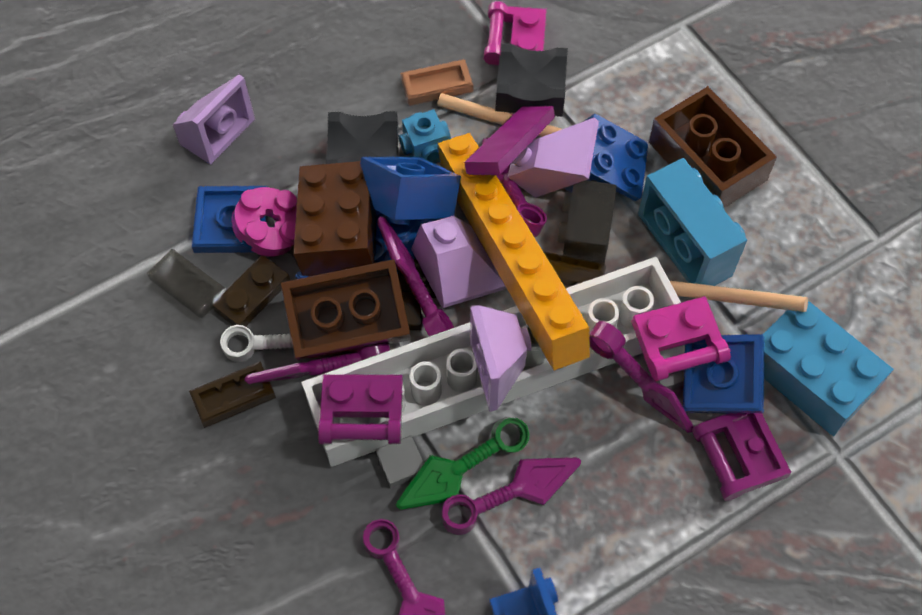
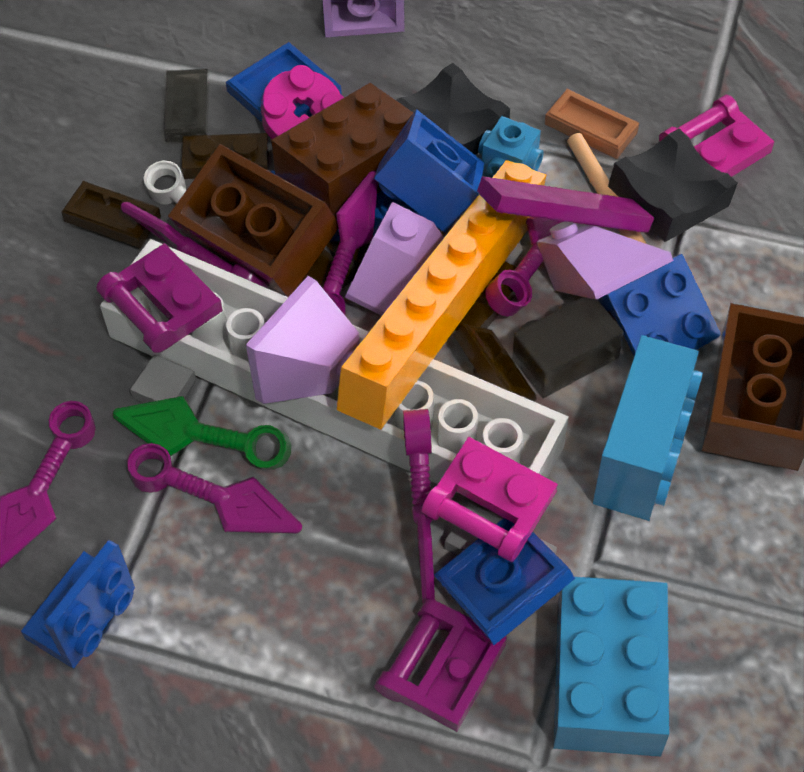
camera: 50 degrees right, 5 degrees down
light nougat bar [669,280,808,312] -> none

